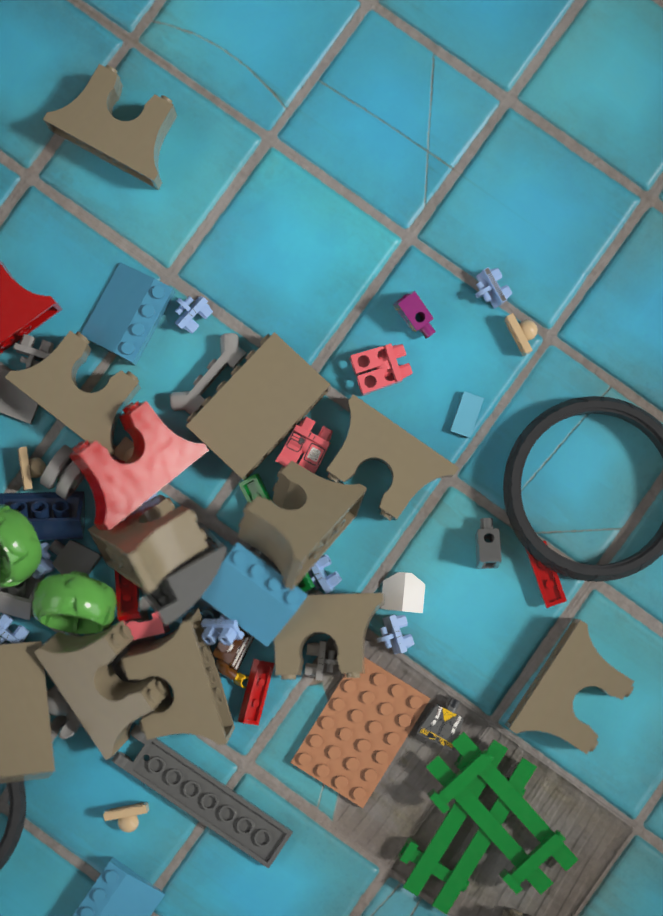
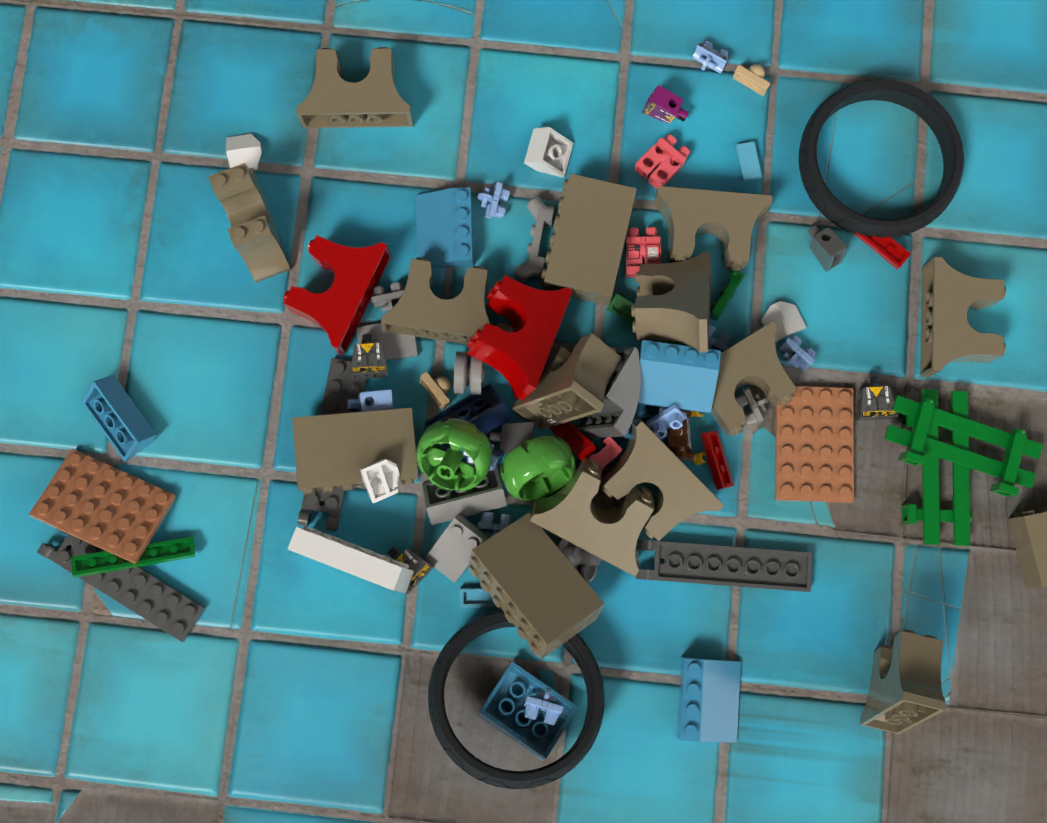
camera: 30 degrees left, 5 degrees down
tan tile [103,802,149,833] -> none
none -> white slope [524,127,574,177]
none -> green hinge [710,270,744,321]

